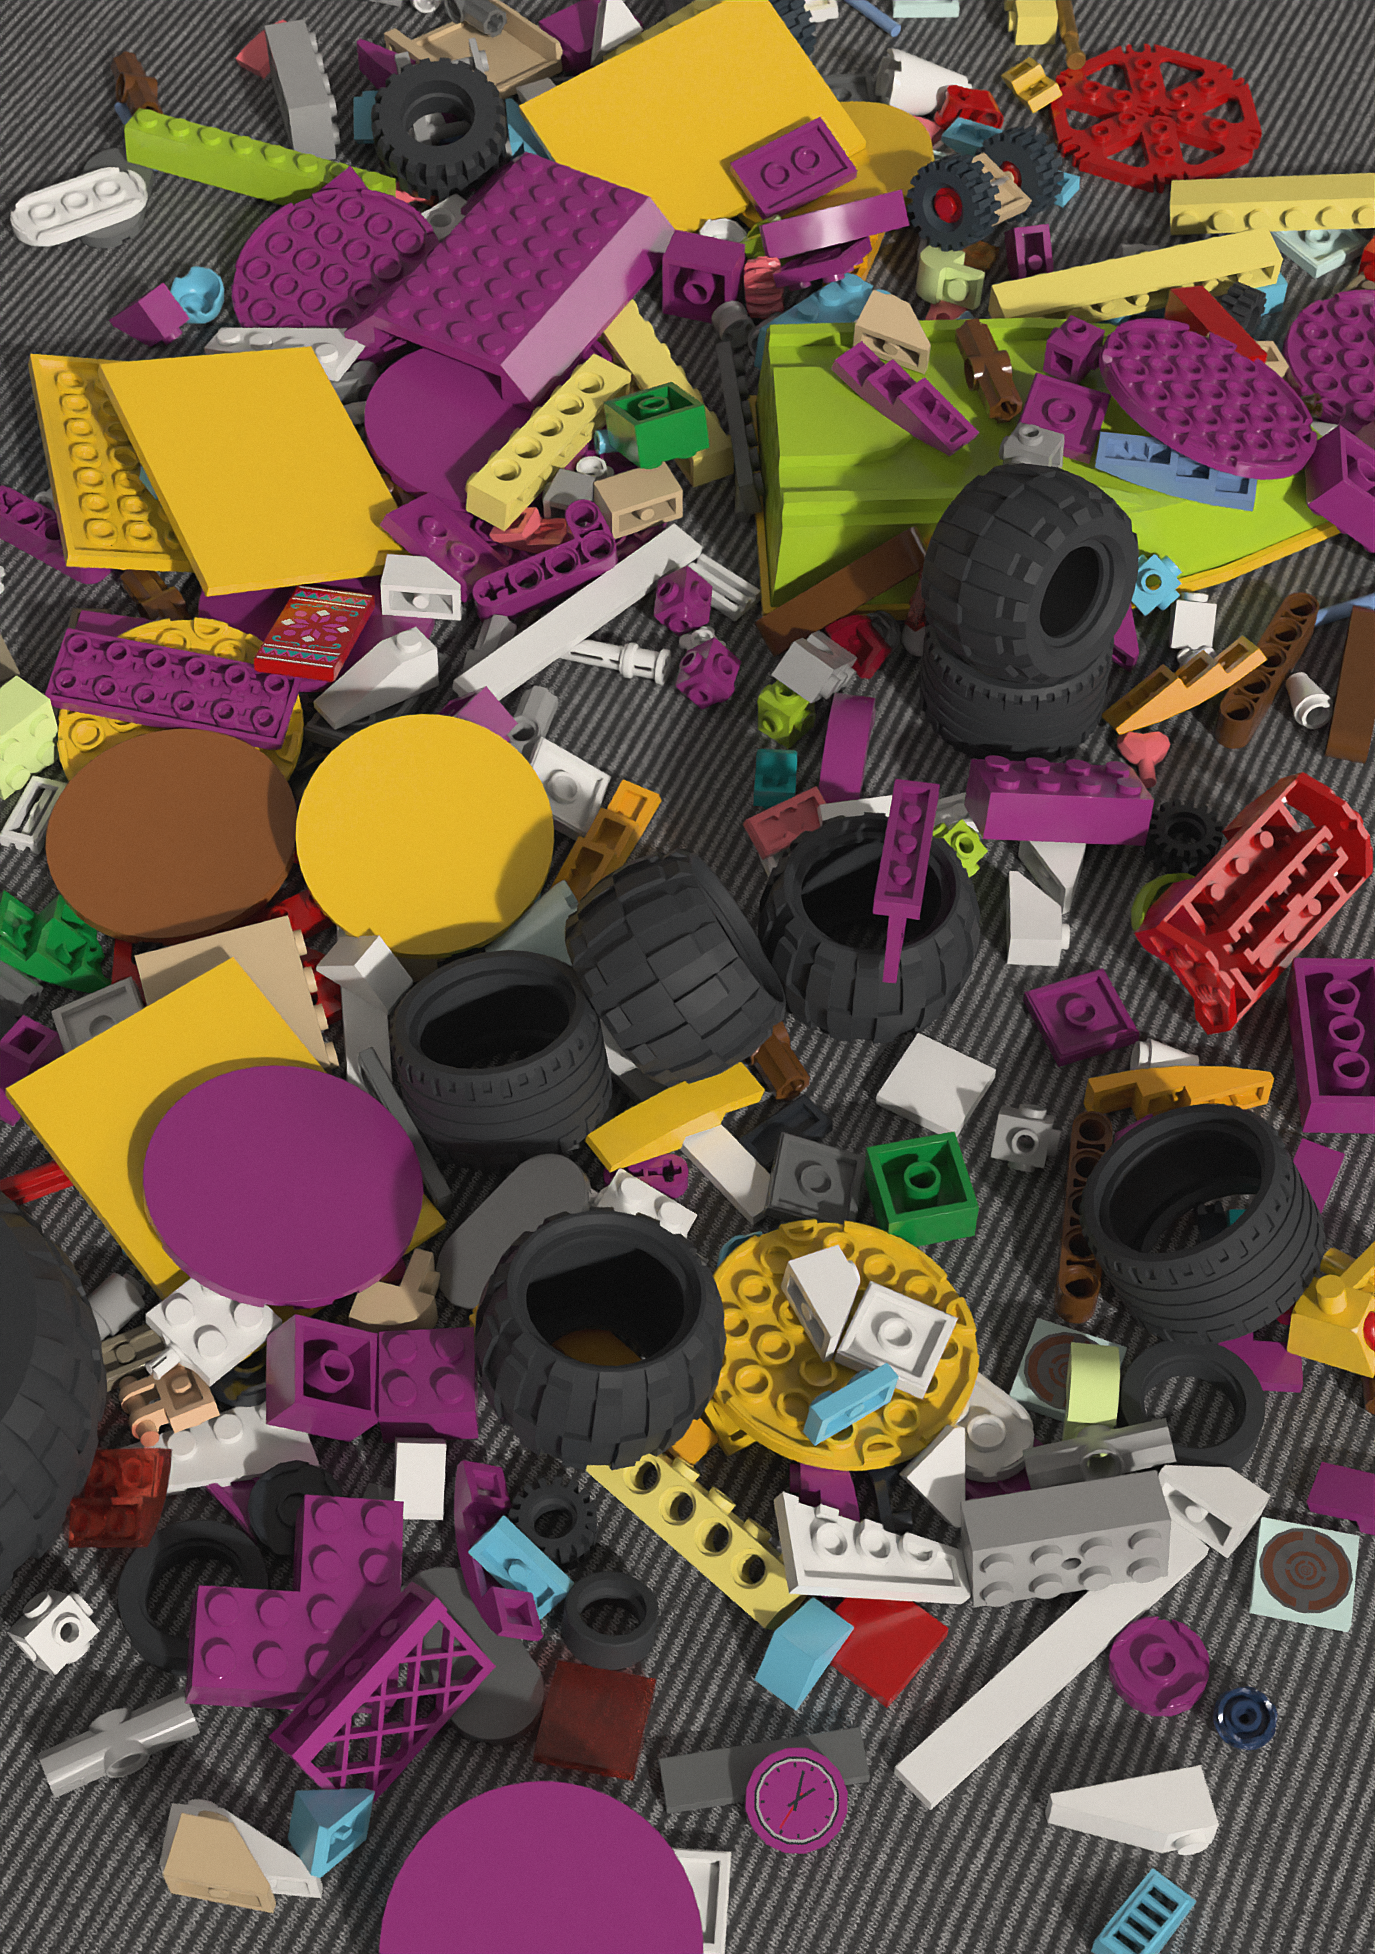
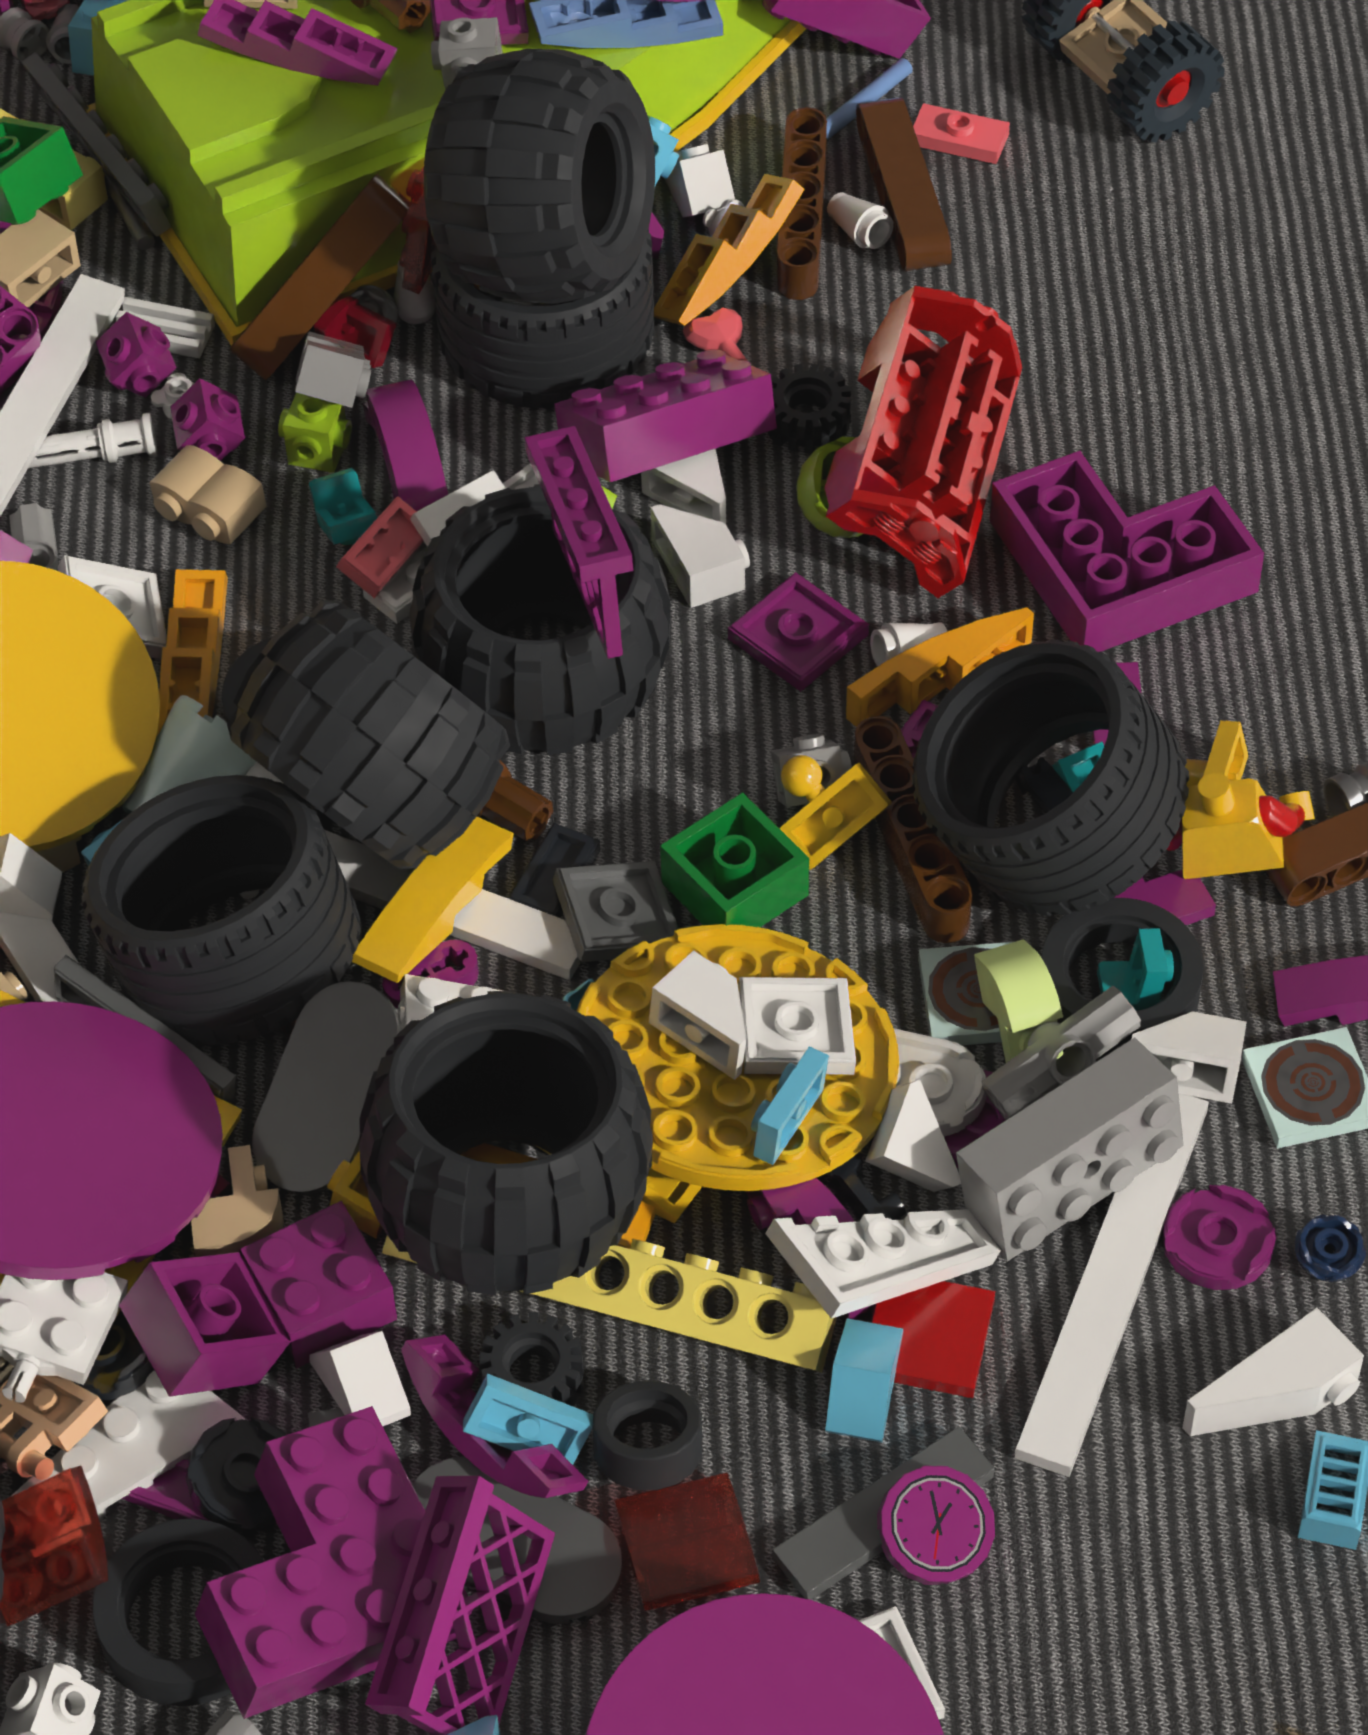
camera: 25 degrees left, 0 degrees up
white tile [876,1033,996,1137] -> none
none -> tan brick [150,445,267,544]
none -> yellow plate [779,755,892,870]
none -> teal bracket [1097,928,1174,1010]

